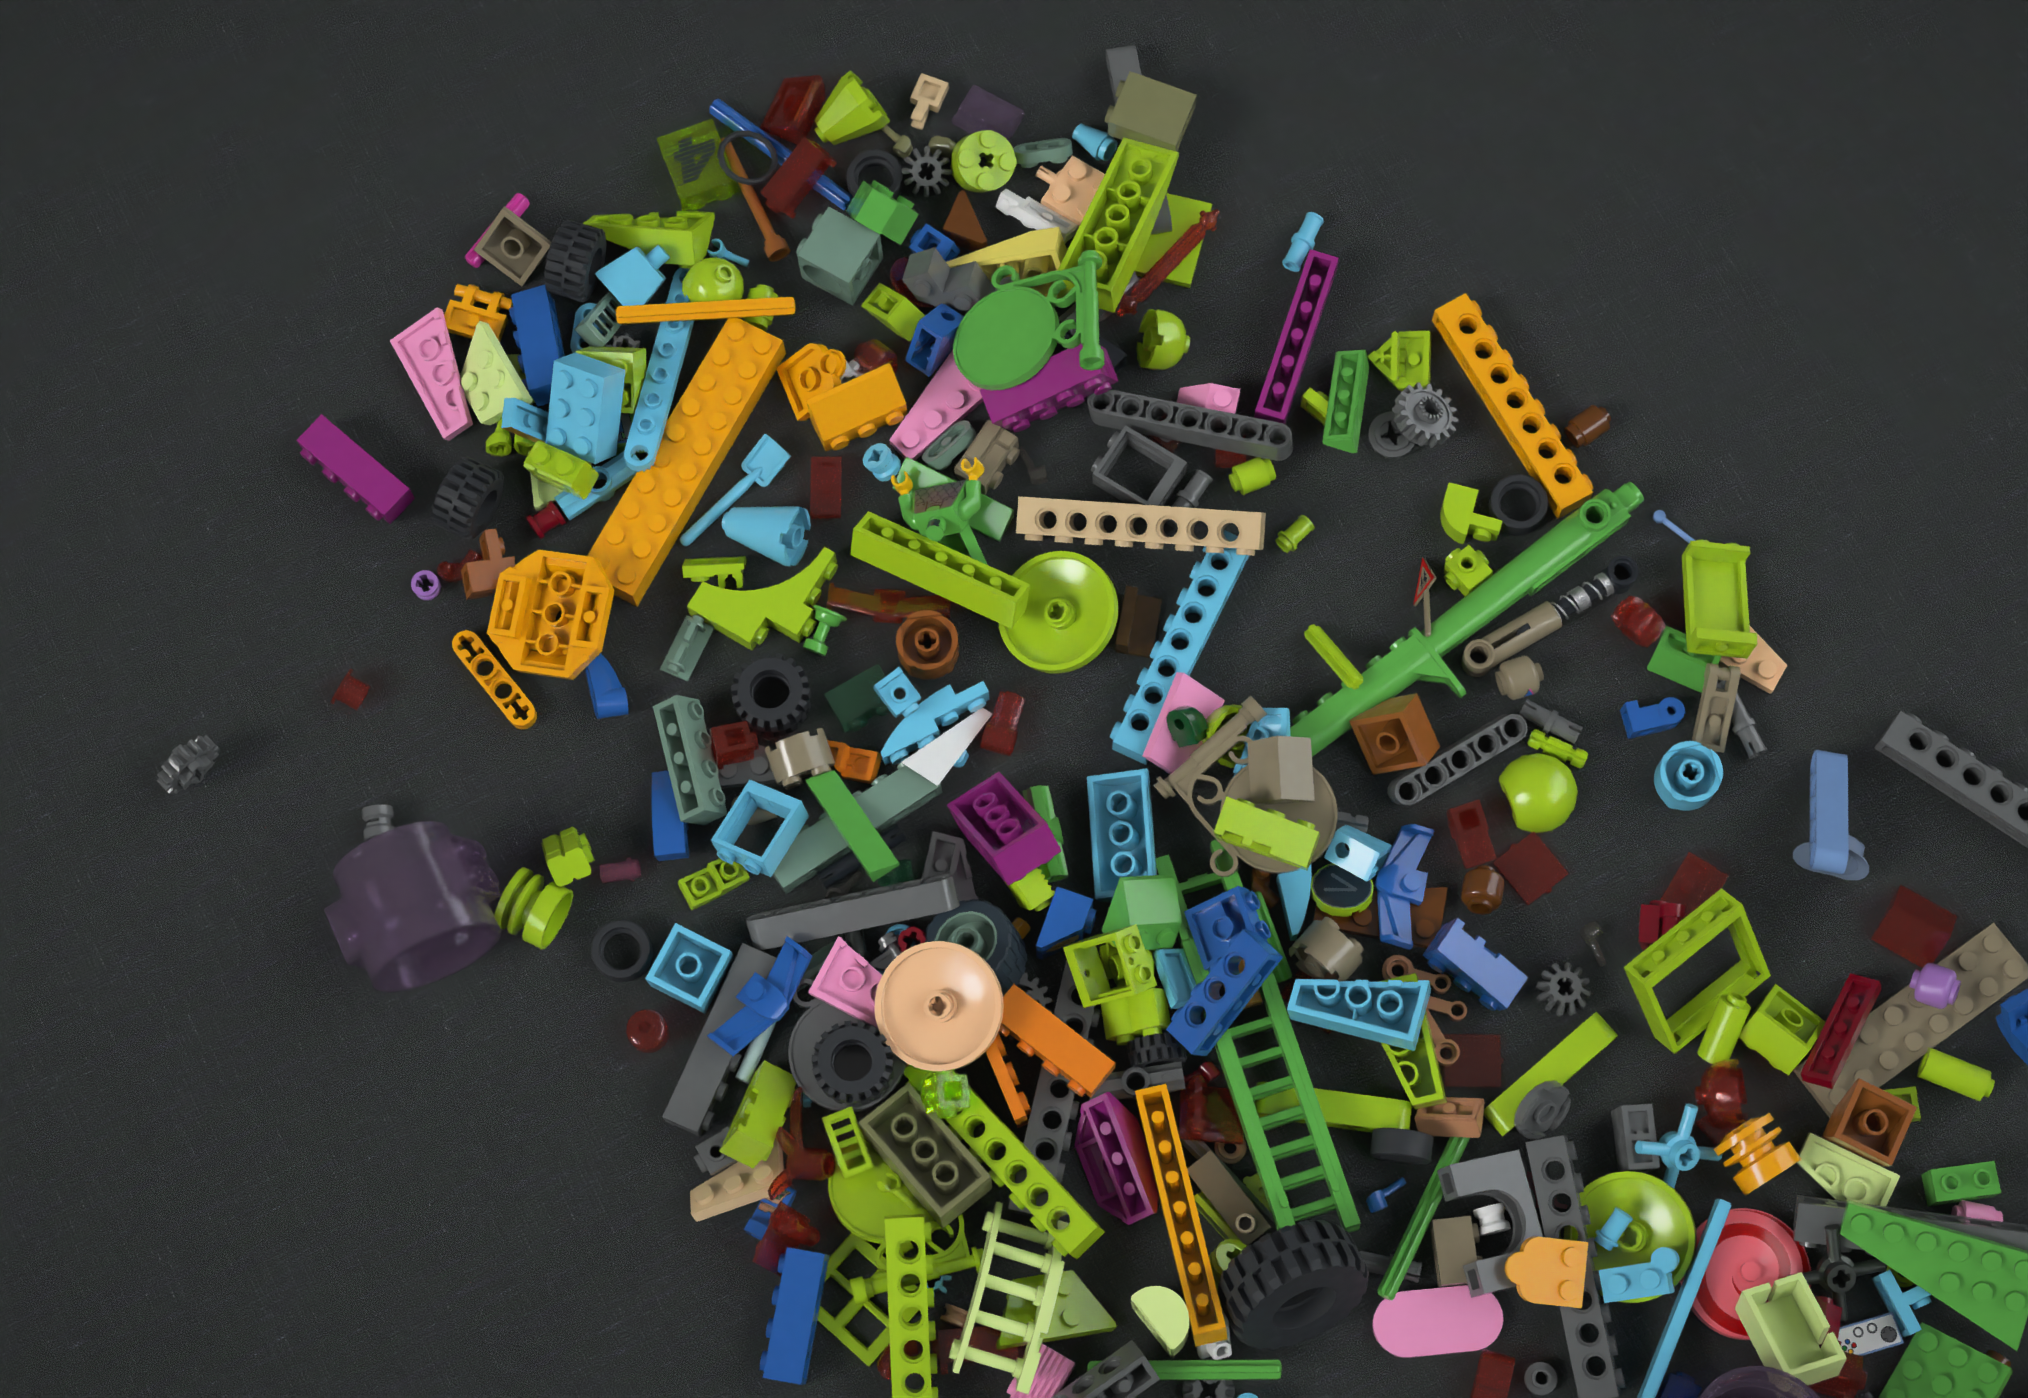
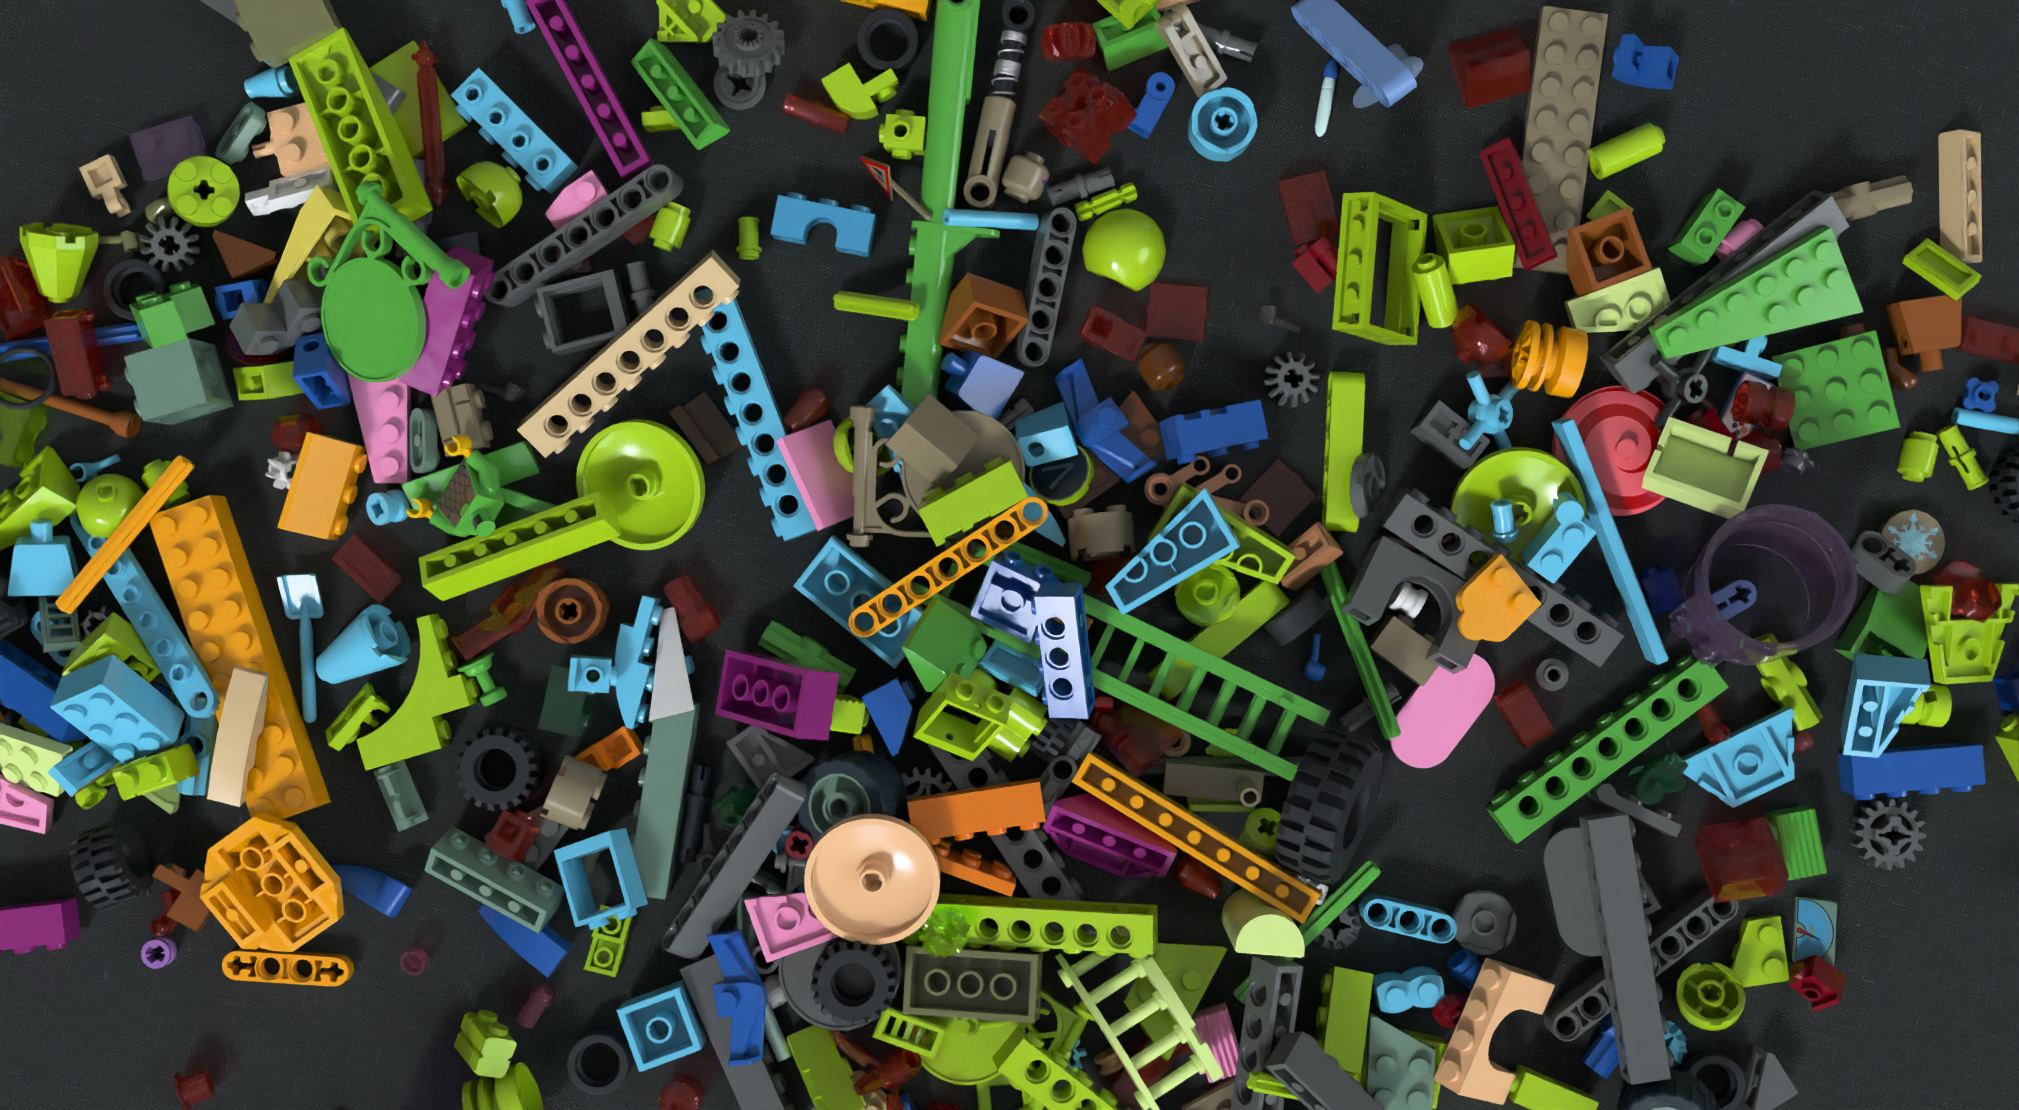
camera: 50 degrees left, 15 degrees up
dark red bush [525,501,566,540] -> none
light orange plate [776,343,846,421] -> none
bright green slope [805,770,900,882] -> none
dark green piece [1167,706,1208,748] -> none
medium lavender head [1910,963,1961,1009] -> none
none -> tan slope [207,665,269,807]
none -> clear pink hinge [400,946,430,976]
none -> medium azure brick [451,68,578,194]
none -> white plate [763,974,787,1009]
none -> dark azure arch [770,192,877,258]
none -> clear red pin [782,93,851,135]
none -> clear red cone [782,387,830,433]
none -> light orange beam [849,496,1048,637]
none -> torso [941,349,1024,420]
none -> medium azure piece [943,209,1039,230]
none -> clear red brick [1037,66,1138,165]
none -> clear red cone [1173,855,1223,899]
none -> lime tile [1175,563,1240,626]
none -> light aqua piece [1315,57,1338,137]
none -> clear red wheel [1732,380,1795,431]

